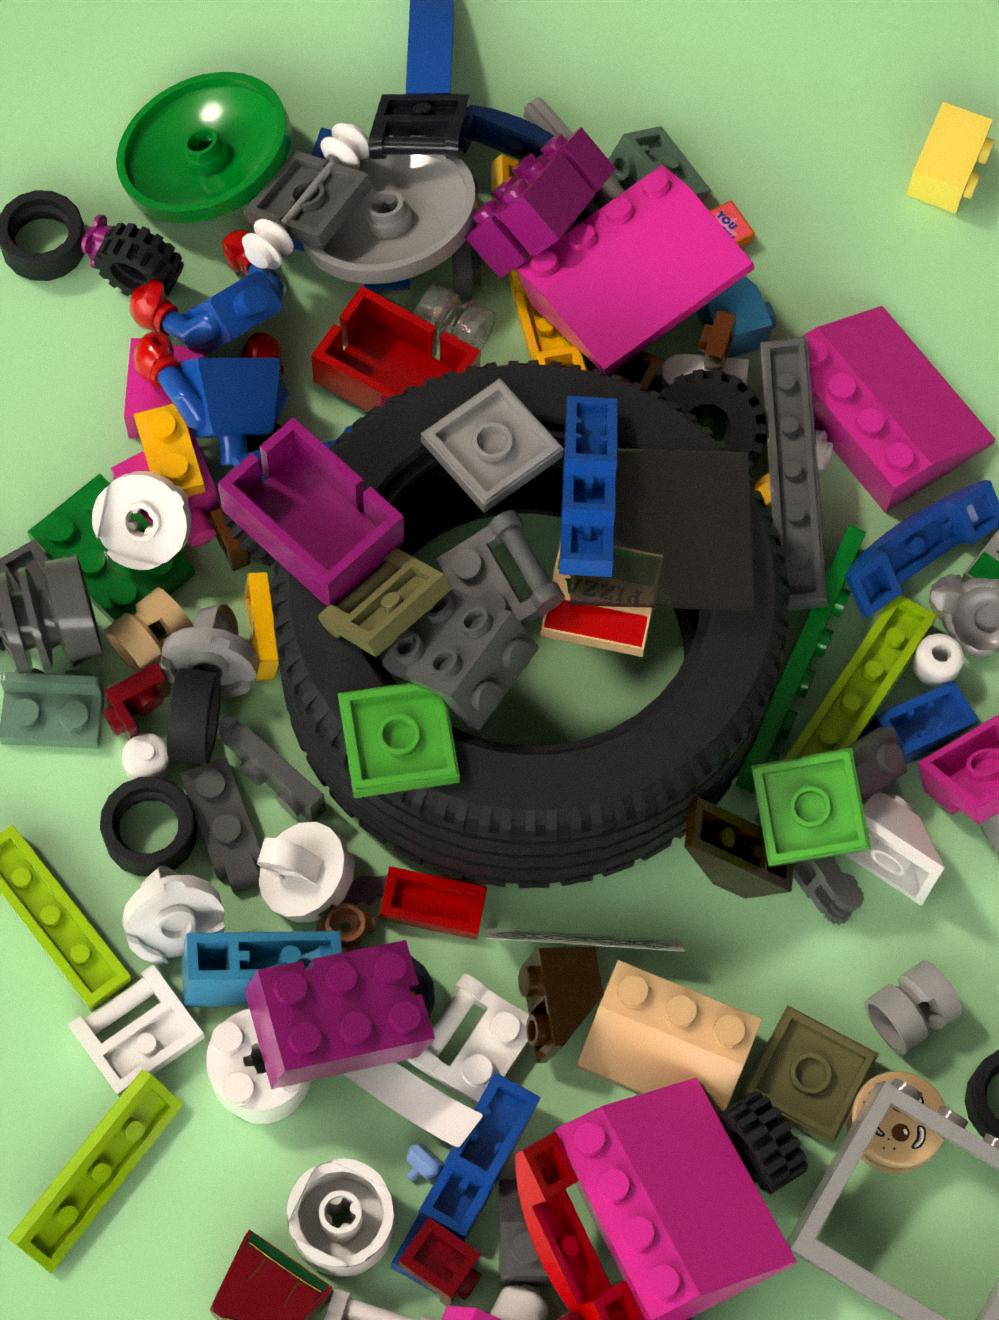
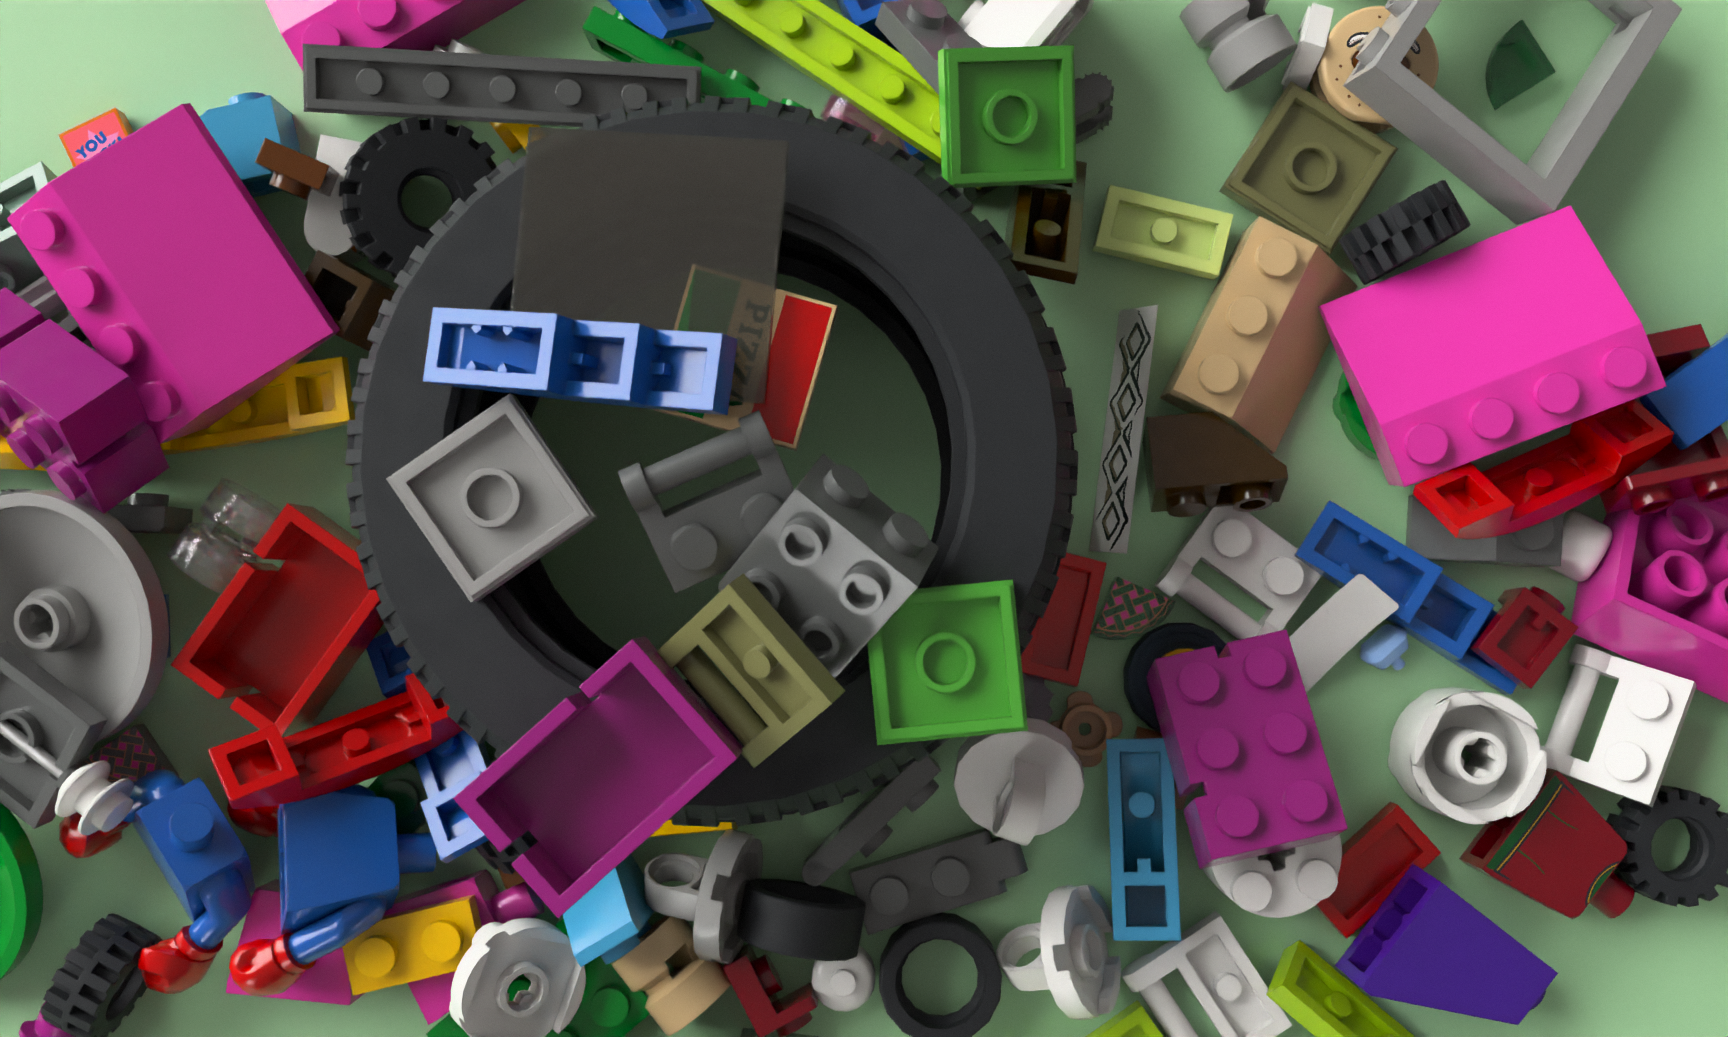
camera: 80 degrees left, 20 degrees up
none -> dark grey tile [83,724,179,784]
none -> red slope [208,673,463,809]
none -> dark azure slope [563,854,655,967]
none -> tile [820,95,885,142]
none -> clear green tile [1090,577,1176,640]
none -> yellowish green plate [1092,185,1234,280]
none -> white tile [1281,3,1334,90]
none -> red tile [1315,802,1441,939]
none -> dark purple slope [1335,864,1558,1025]
none -> clear green tile [1485,20,1556,110]

